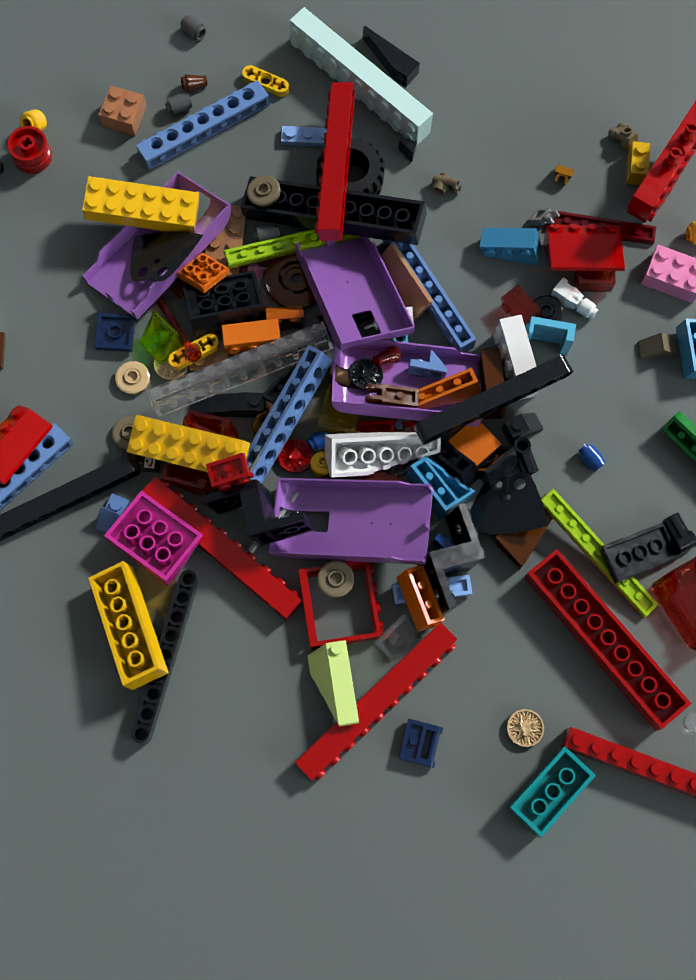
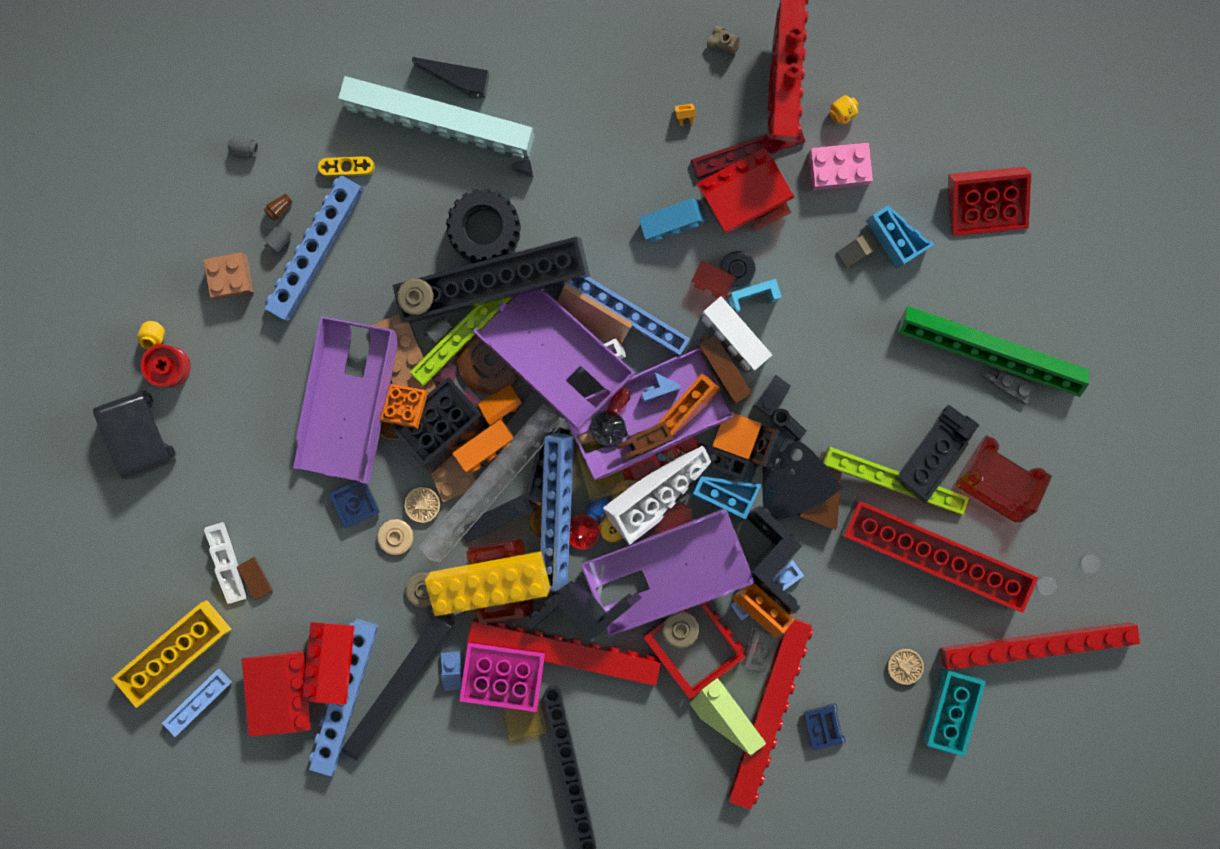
camera: 20 degrees left, 15 degrees up
yellow brick [82,176,200,233] -> none
yellow brick [88,561,169,690] -> none
black piece [130,231,203,282] -> none
clear neon green slope [139,311,183,364] -> none
clear red piece [156,298,202,362] -> none
yellow beam [168,334,220,370] -> none
red bracket [206,453,254,491] -> none
light blue plate [281,126,352,147] -> none
red brick [315,82,355,241] -> none
black beam [414,355,574,445] -> none
dark tan plate [432,173,461,195] -> none
blue plate [433,533,454,549] -> none
light grey plate [528,208,560,226] -> none
white piece [551,277,598,319] -> none
blue brick [578,444,606,472] -> none
yellow piece [626,141,651,185] -> none

